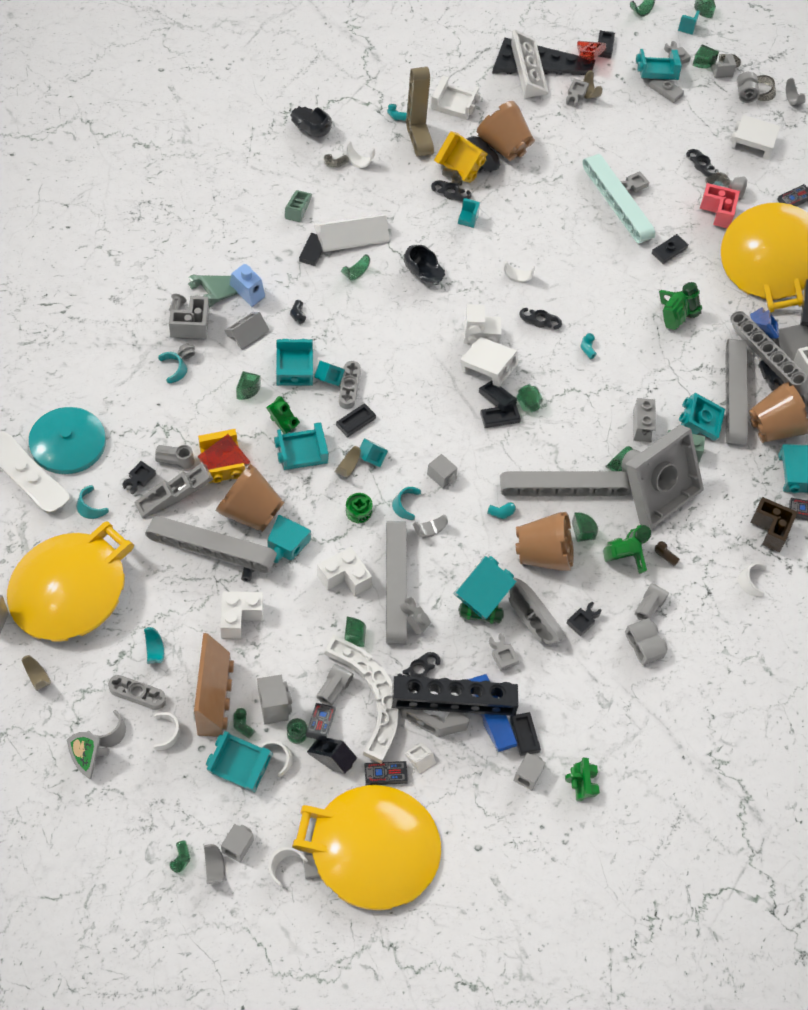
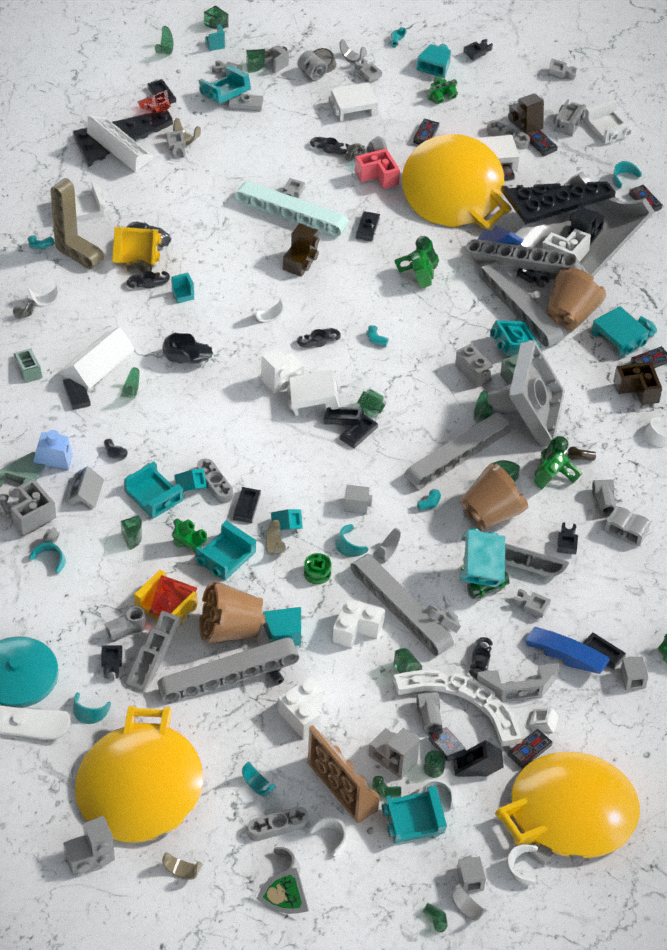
camera: 35 degrees left, 10 degrees down
black brick [391,675,518,716] -> none
medium nougat cone [476,101,535,161] -> none
none -> dark brown brick [283,223,320,277]
none -> light grey plate [355,58,382,82]

